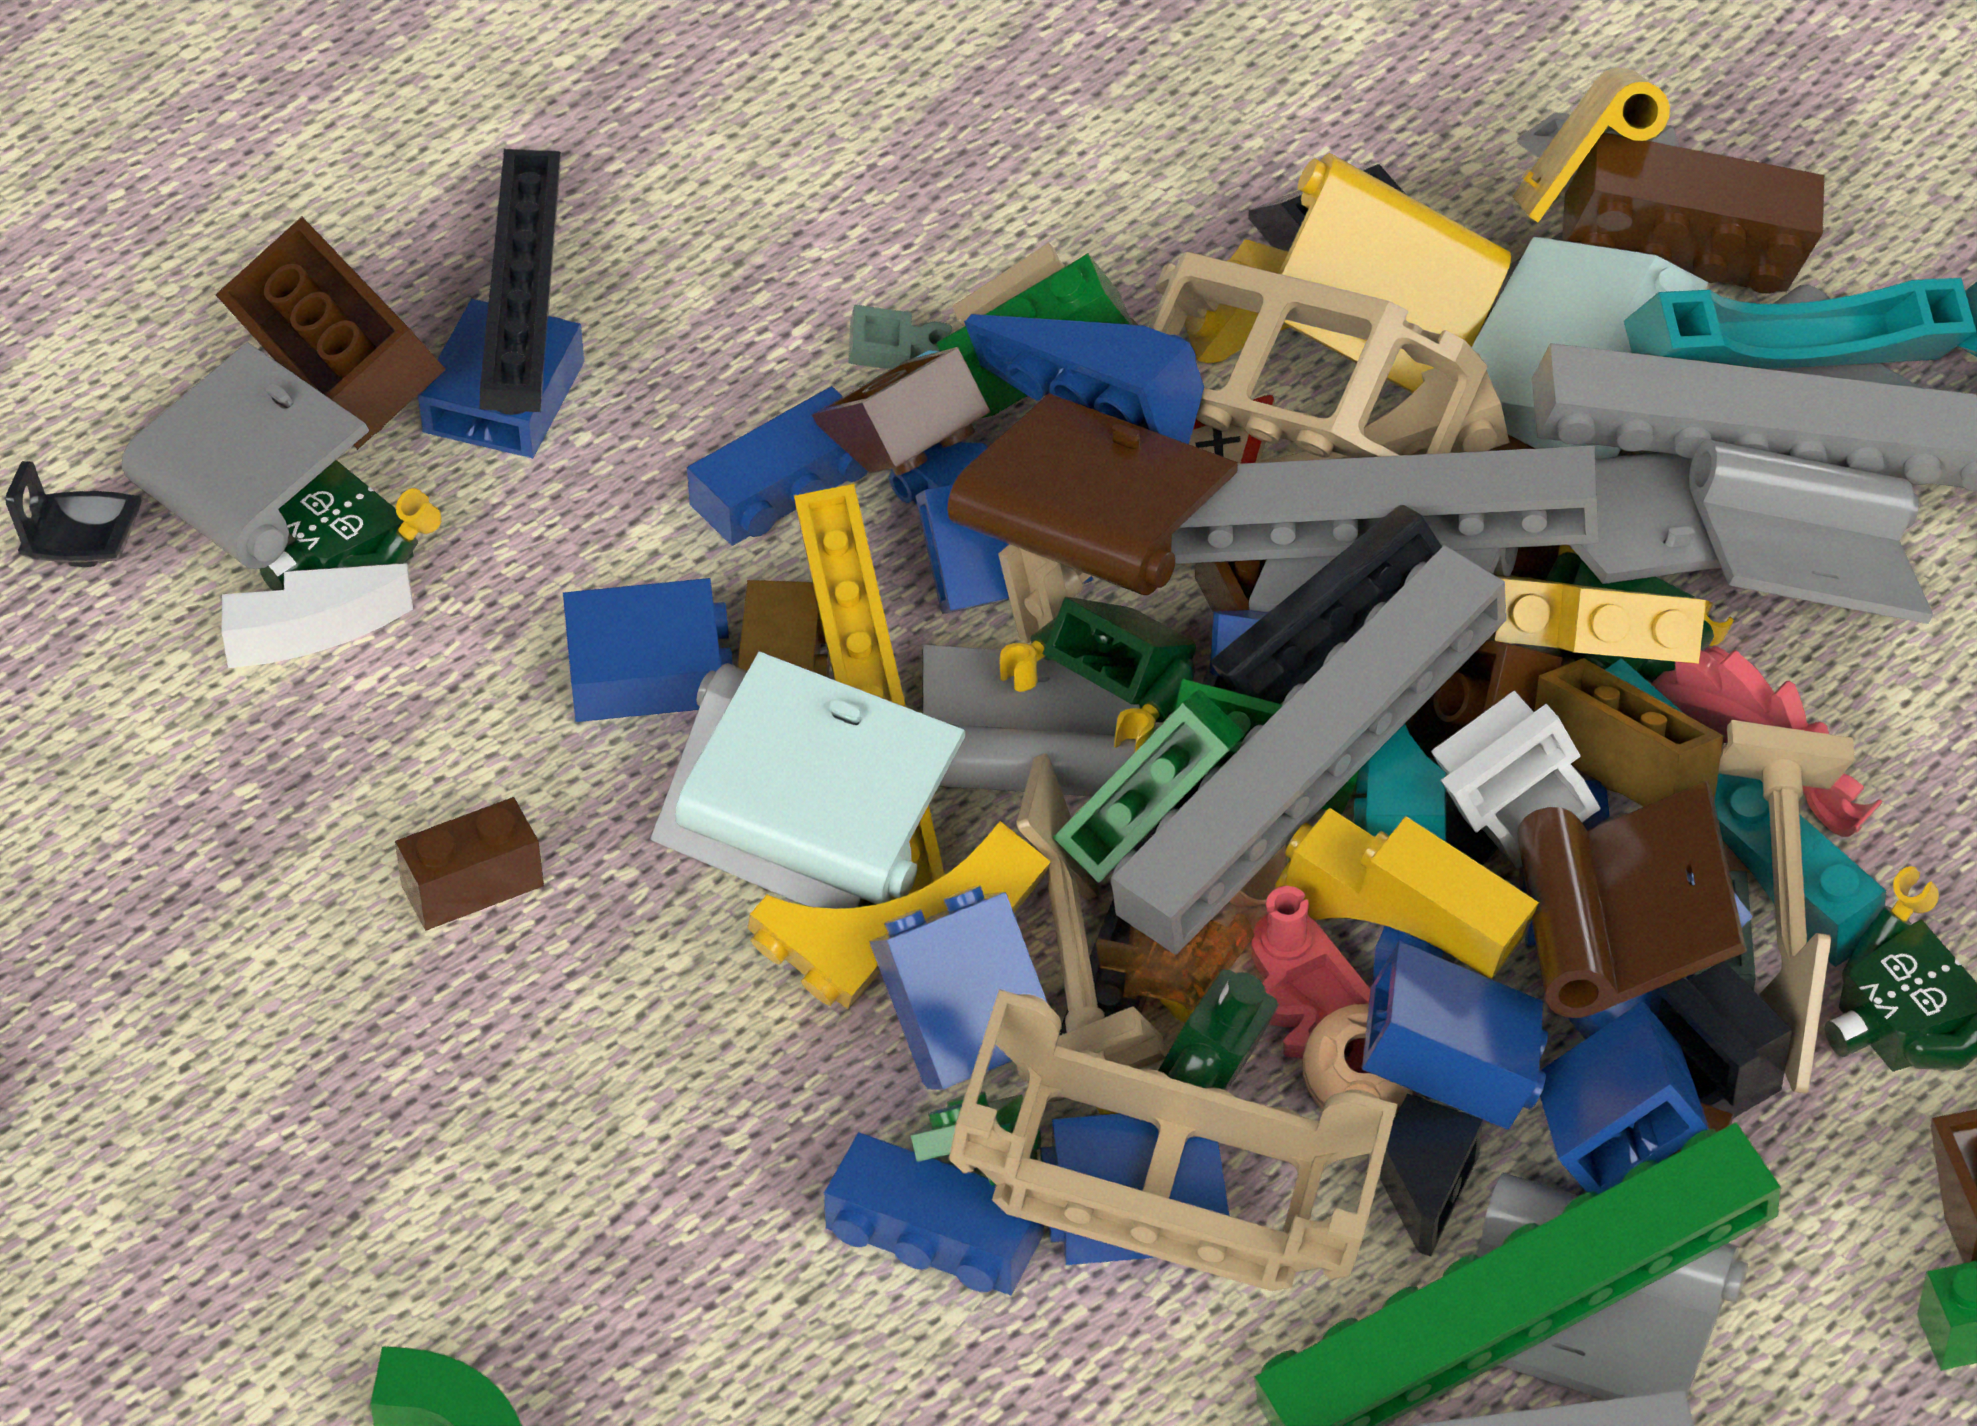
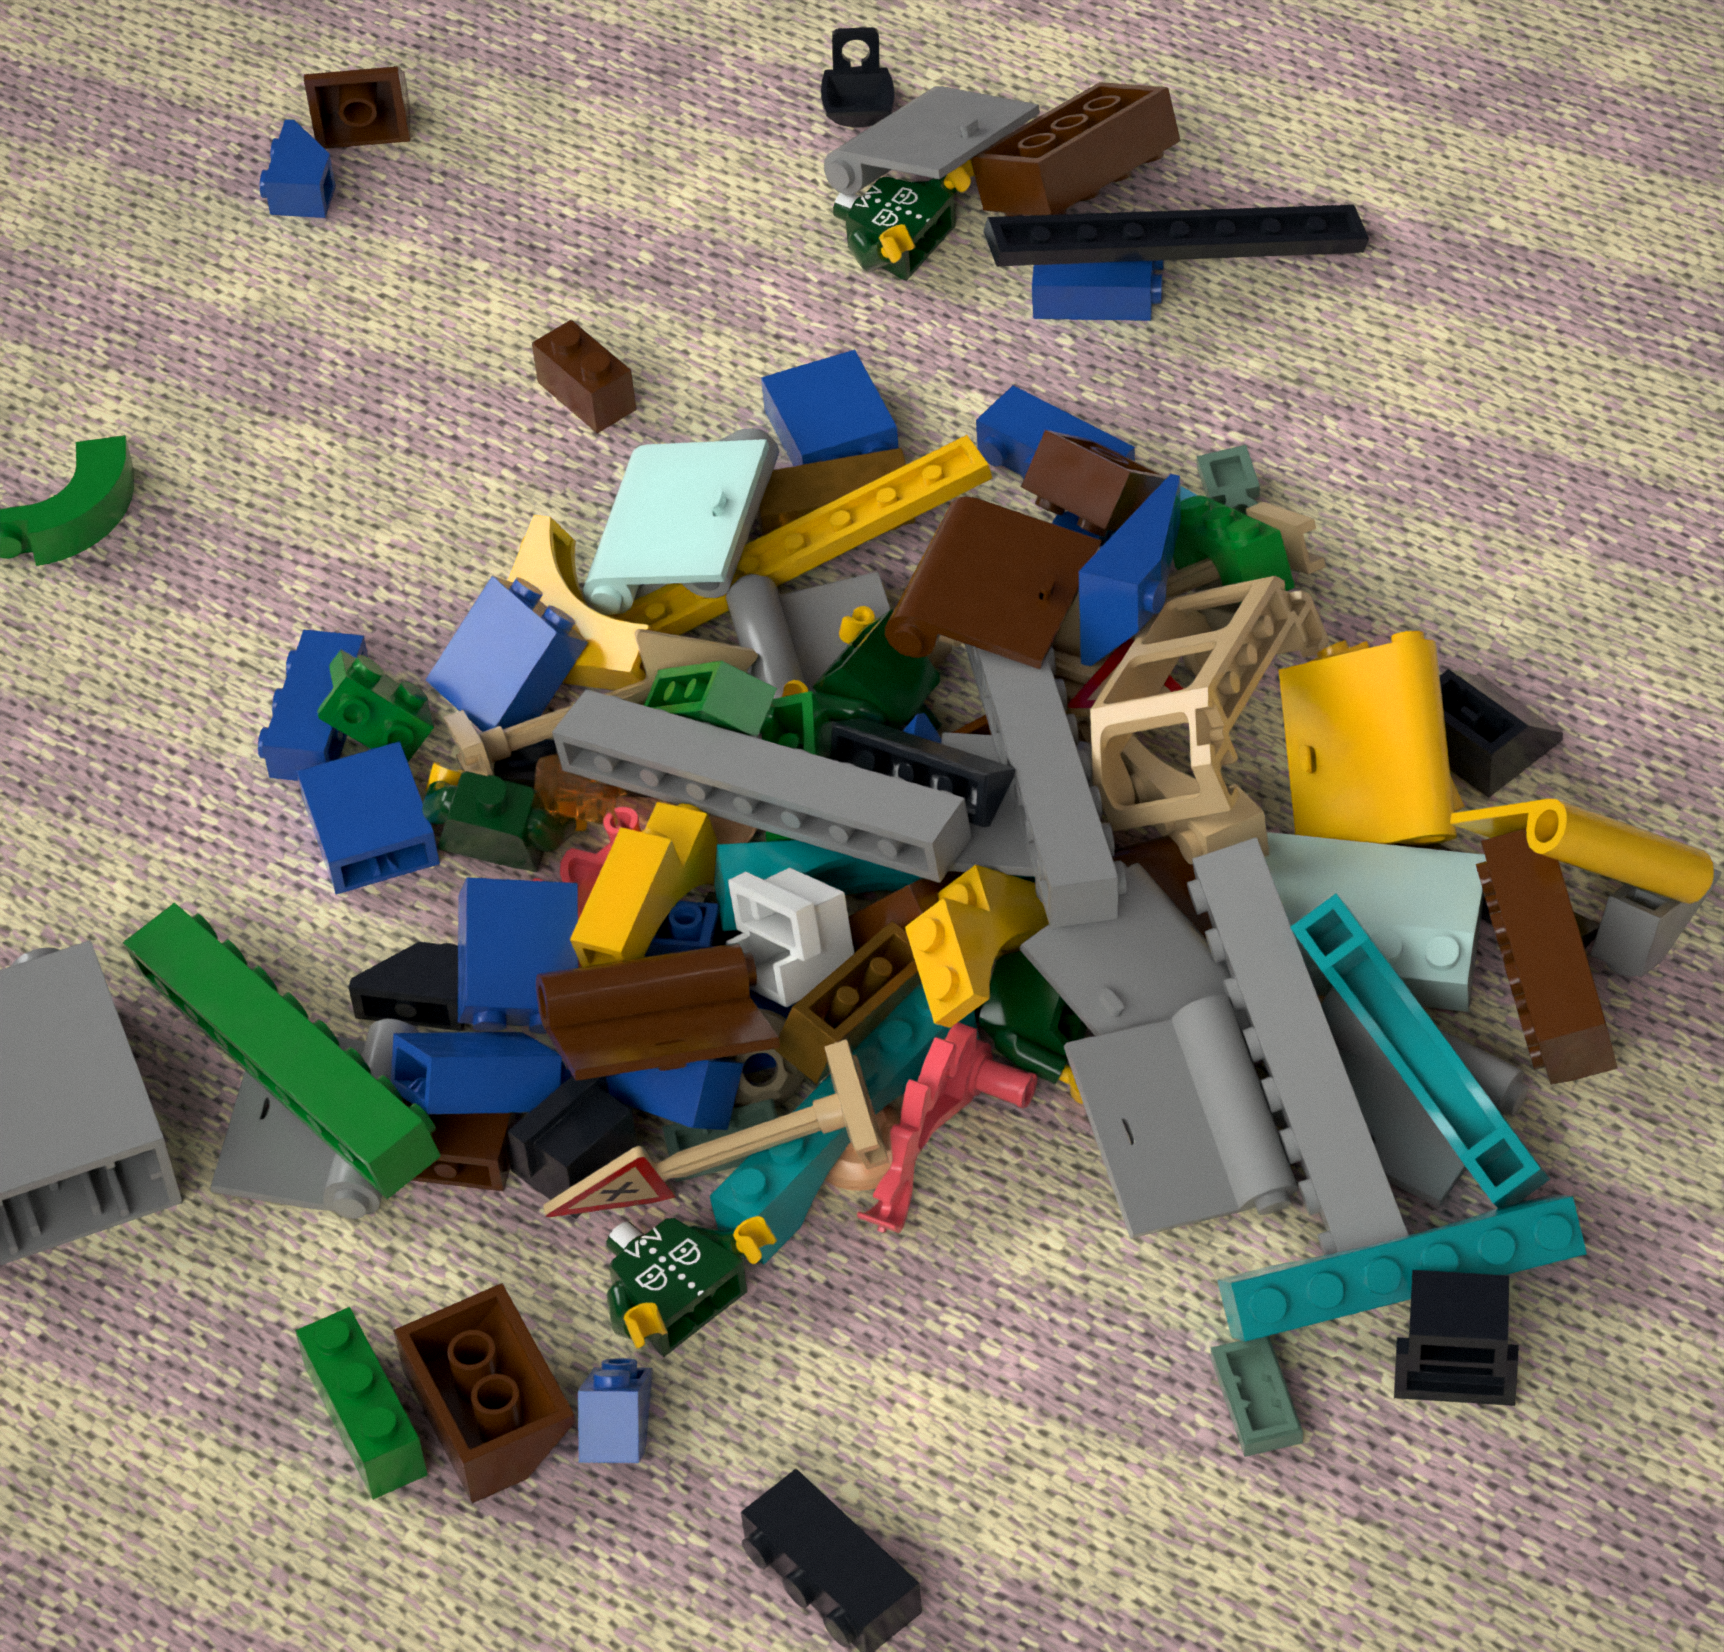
camera: 80 degrees right, 0 degrees up
white slope [221,563,413,668] -> none
tan windscreen [949,989,1397,1291] -> none

